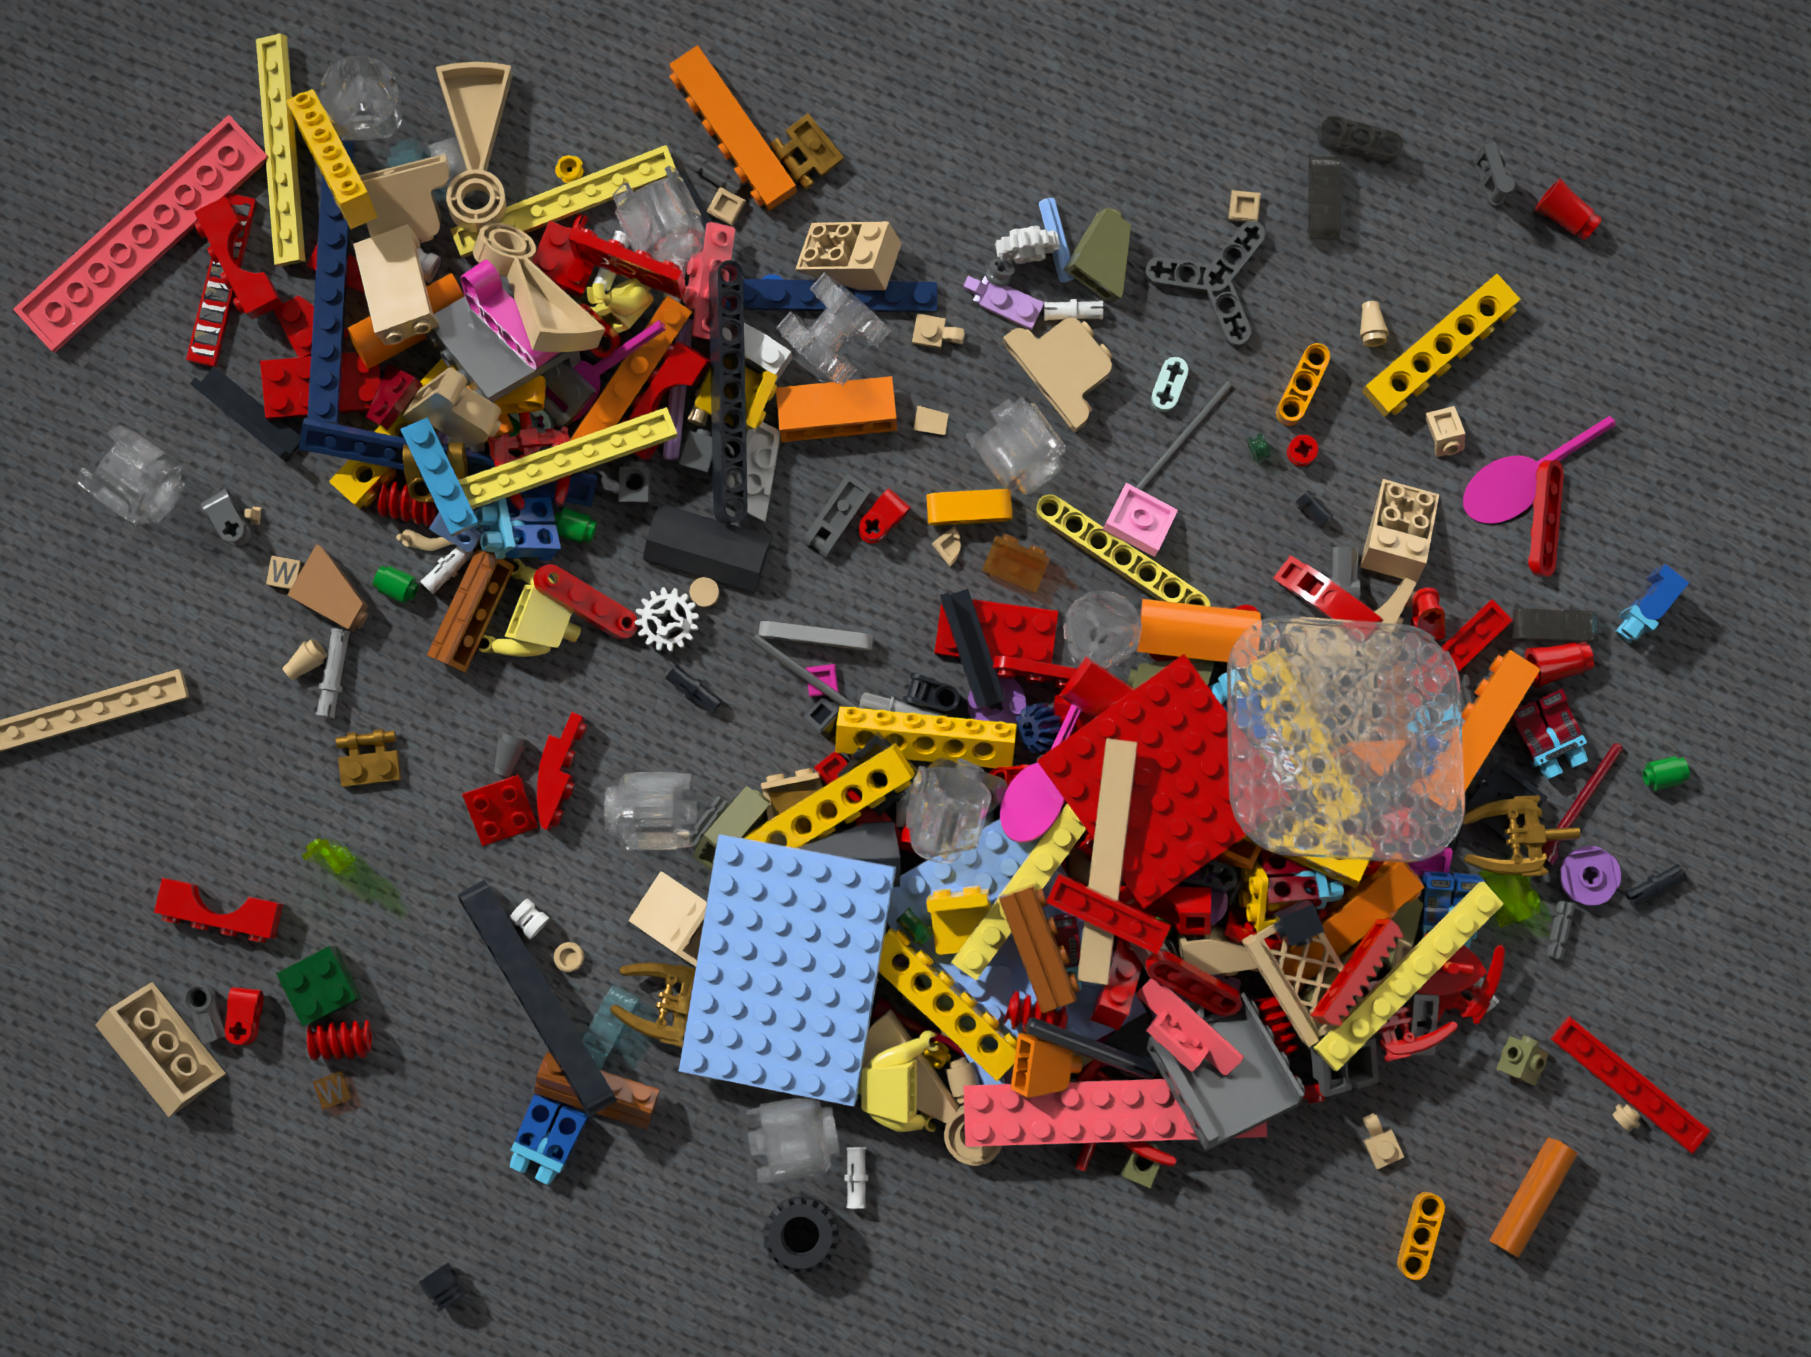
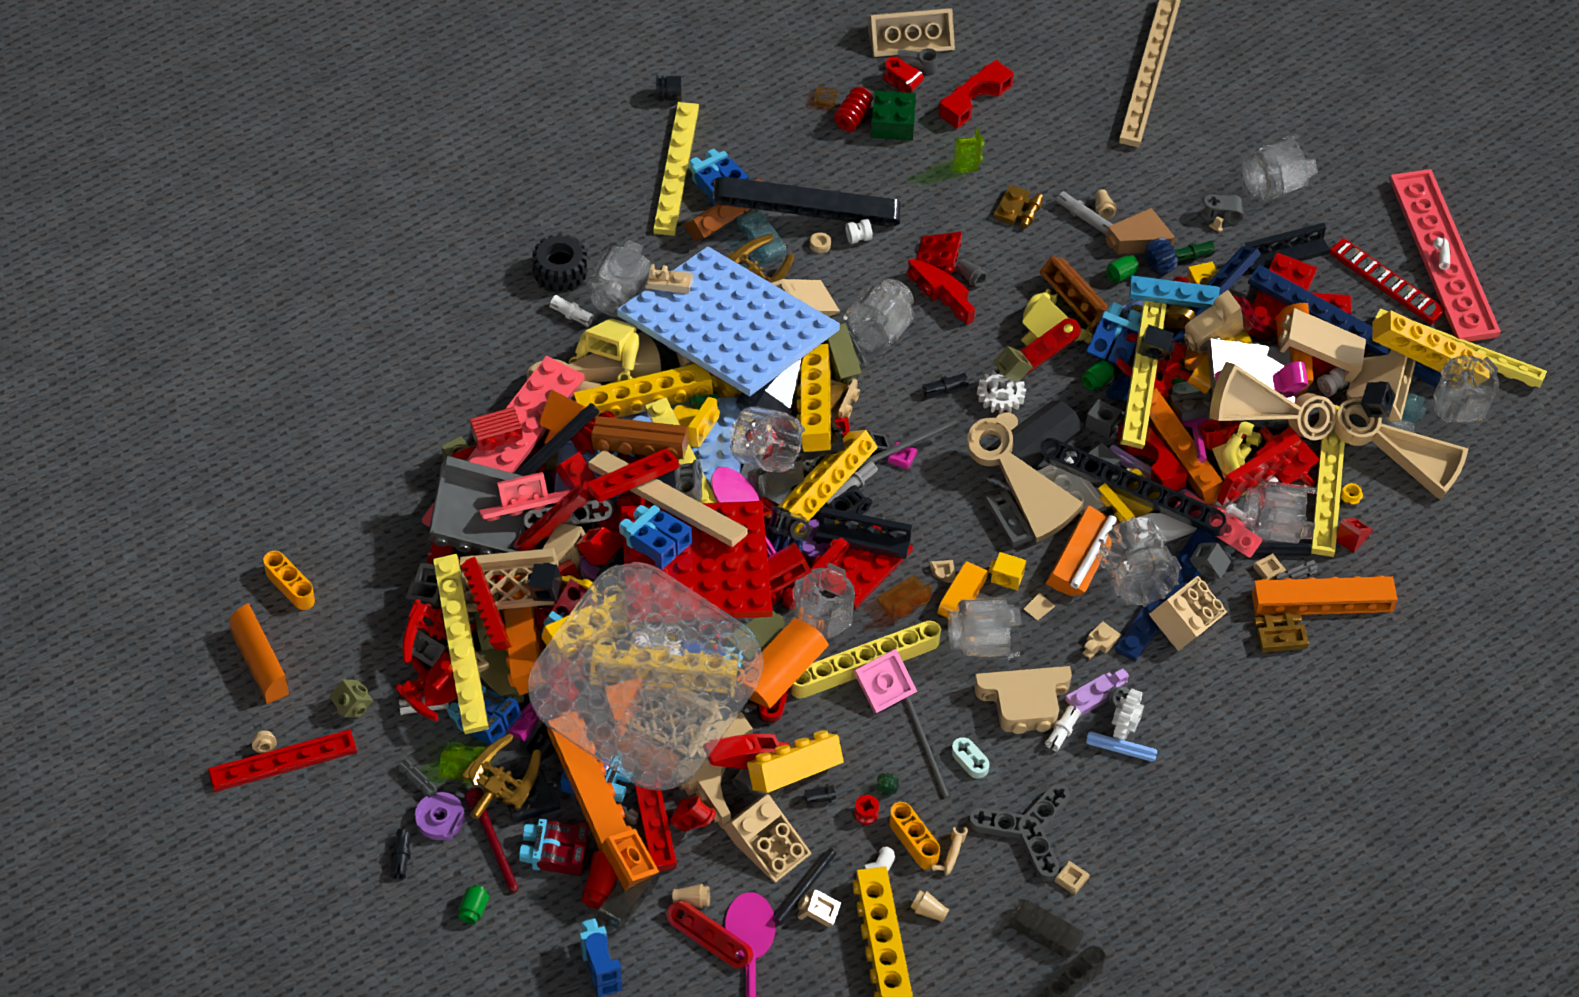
camera: 115 degrees right, 30 degrees down
red arch [194,196,283,320] -> none
tan tile [266,556,302,589] -> none
white pin [420,546,475,595] -> none
light grey beam [758,621,874,651] -> none
red piece [859,488,911,544] -> none
olive slope [1063,208,1131,303] -> none
tan plate [1363,1113,1404,1169] -> none
none -> red brick [470,407,523,451]
none -> orange slope [601,829,659,891]
none -> blue hips [619,505,692,570]
none -> tan plate [645,264,693,294]
none -> light yellow plate [654,102,699,236]
none -> tan cone [673,884,710,909]
none -> dark grey piece [674,459,703,502]
none -> yellow brick [747,730,844,793]
none -> black piece [765,506,811,540]
none -> black bar [773,848,837,926]
none -> white arm [864,847,895,871]
none -> tan piece [931,827,968,876]
none -> tan piece [967,418,1083,544]
none -> yellow brick [989,552,1026,590]
none -> olive brick [993,346,1033,382]
none -> white piece [1070,515,1117,589]
none -> black brick [1138,324,1175,362]
none -> dark blue gear [1145,237,1178,275]
none -> dark green pin [1174,240,1215,263]
none -> dark grey brick [1190,543,1231,579]
none -> red slope [1336,518,1373,553]
none -> black brick [1361,381,1396,417]
none -> white arm [1433,237,1450,270]

